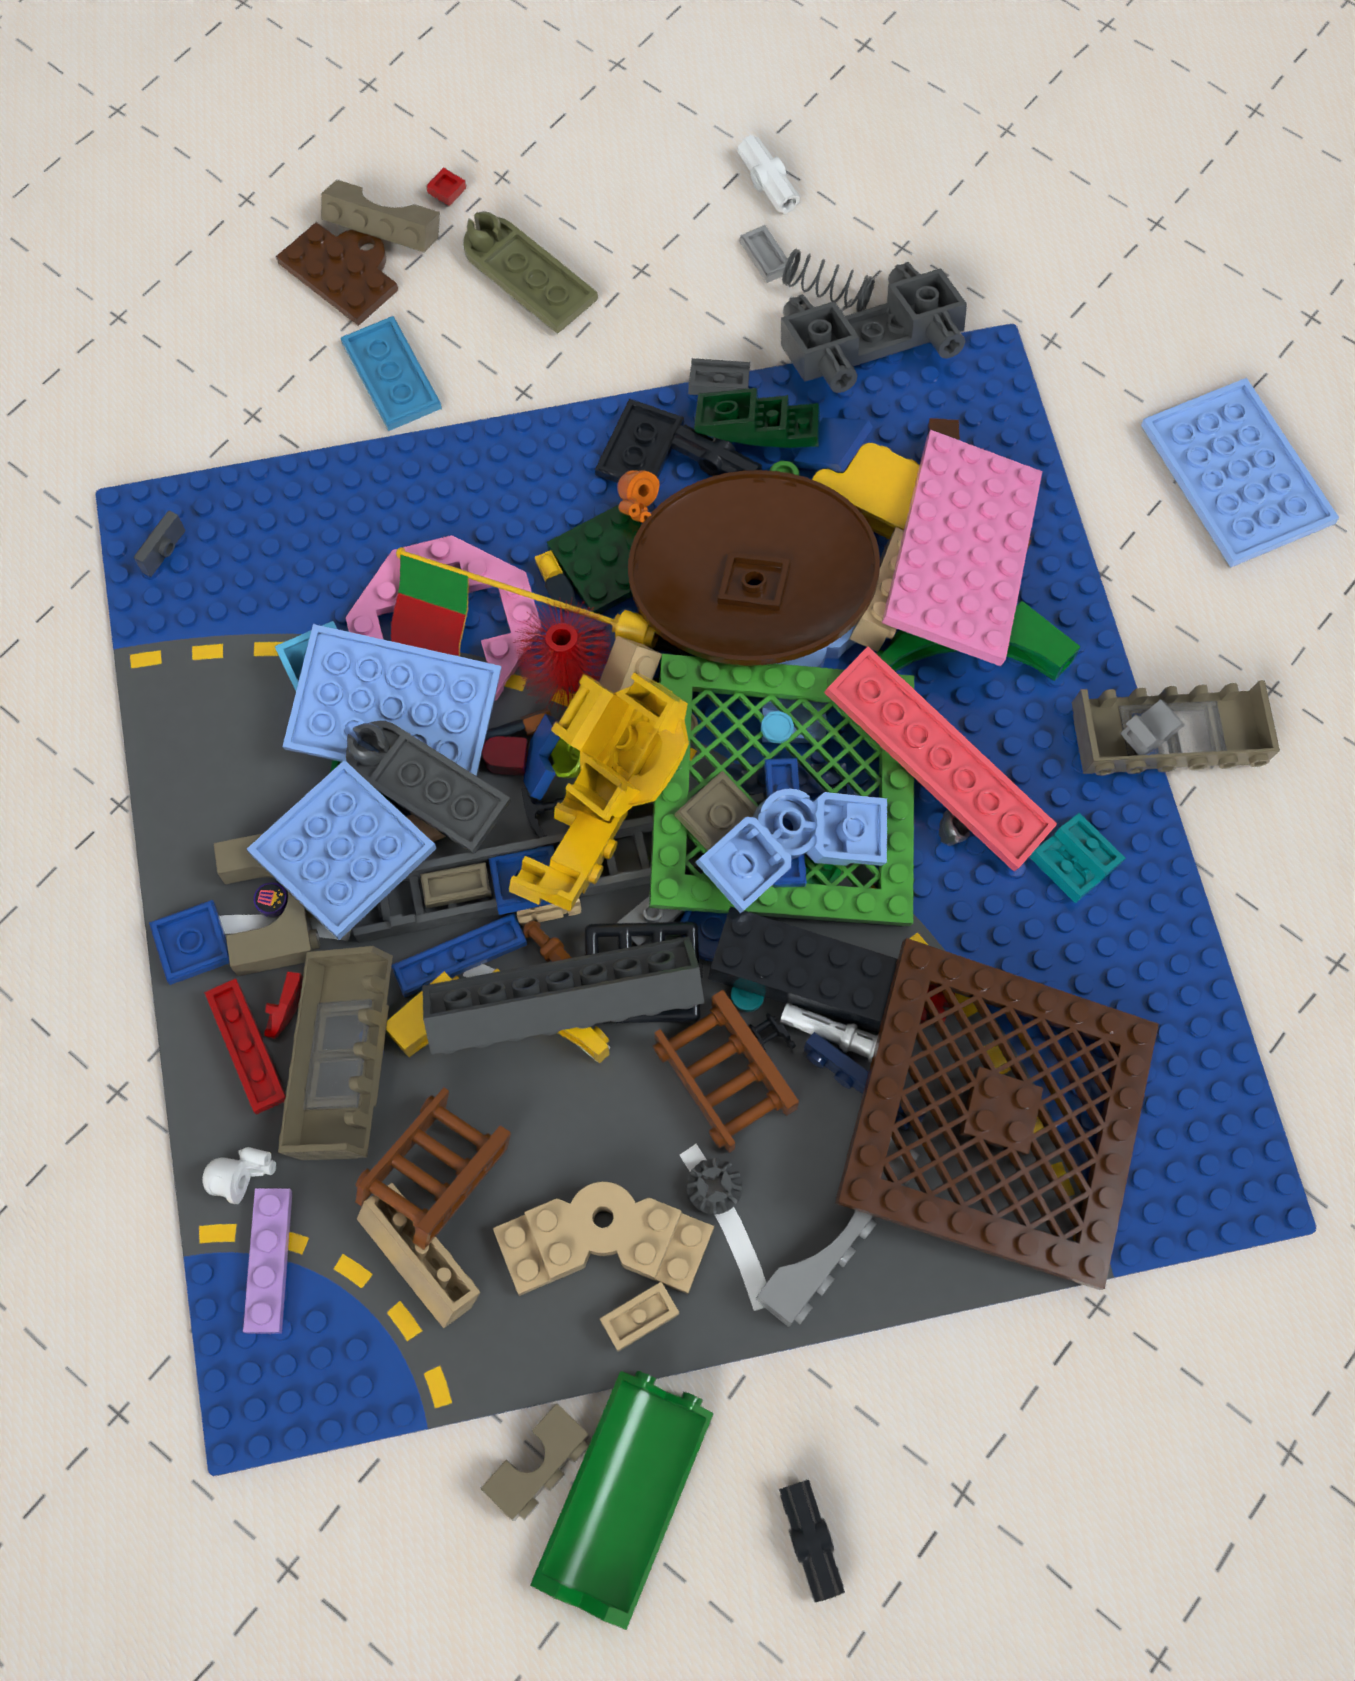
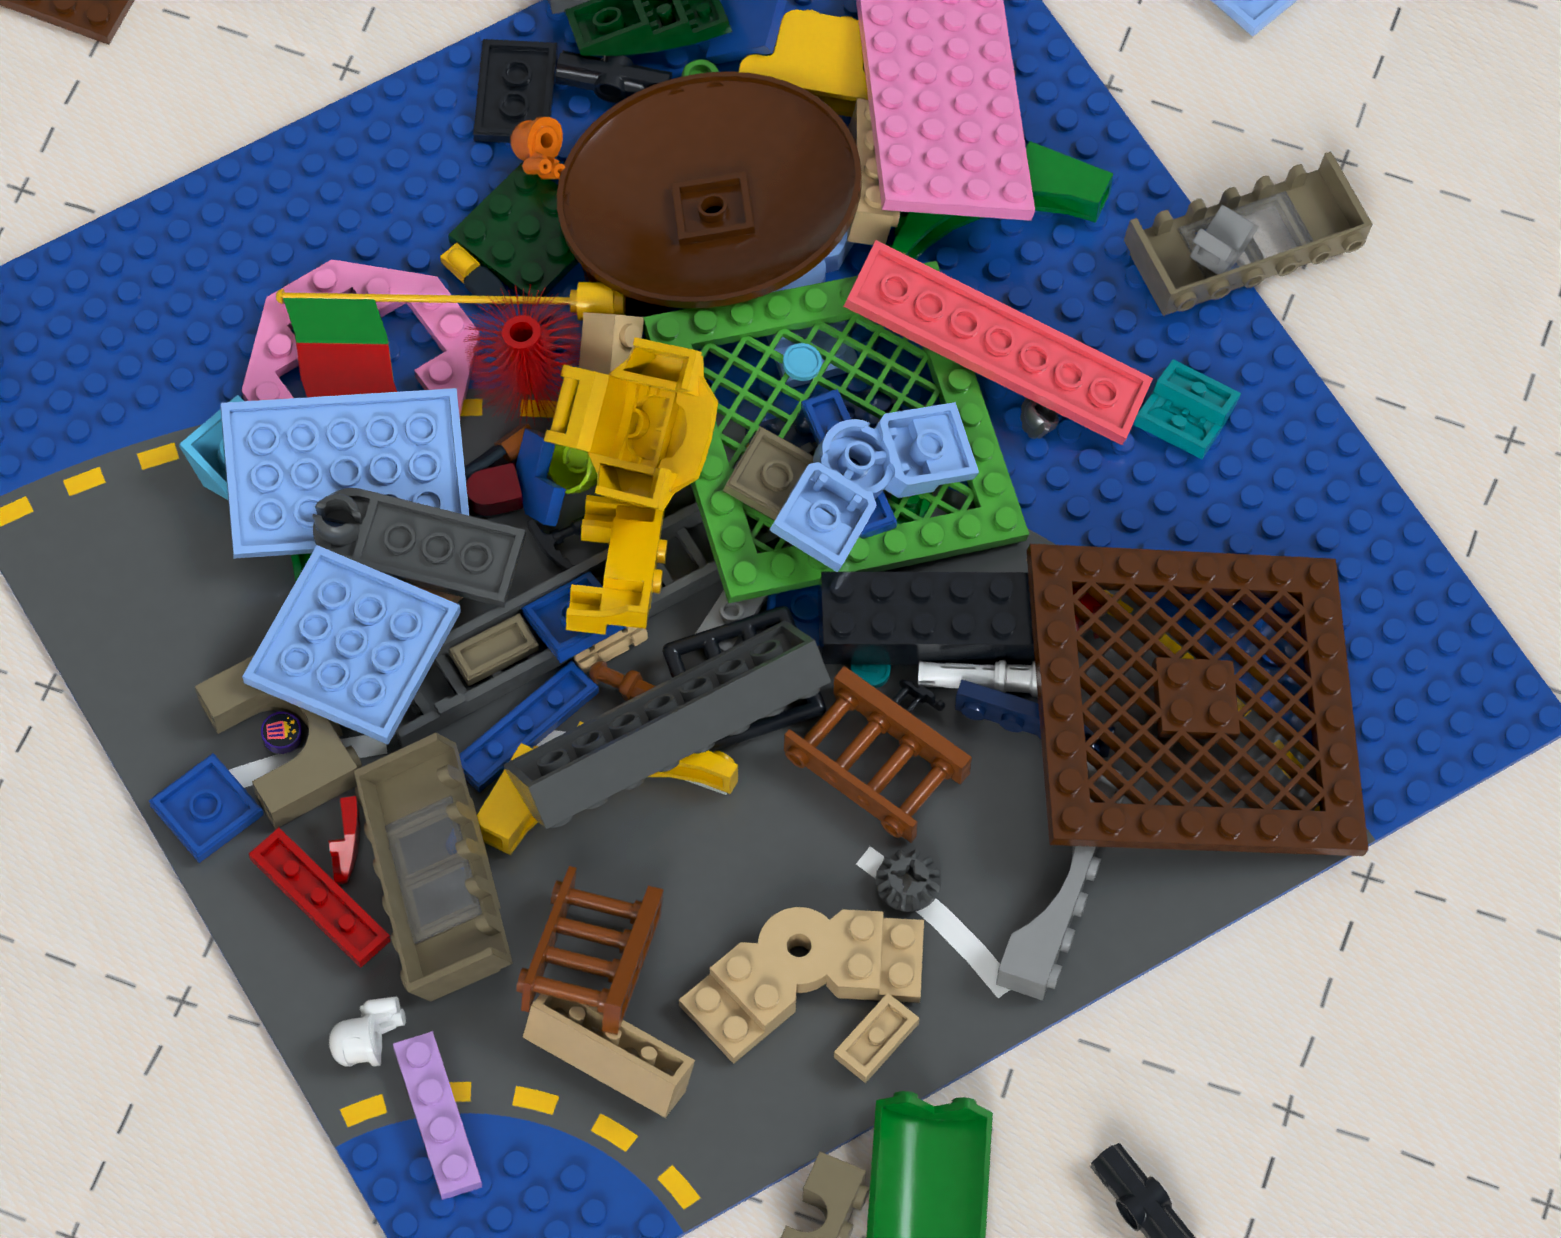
camera: 20 degrees left, 5 degrees down
dark azure tile [340,316,442,431] -> none

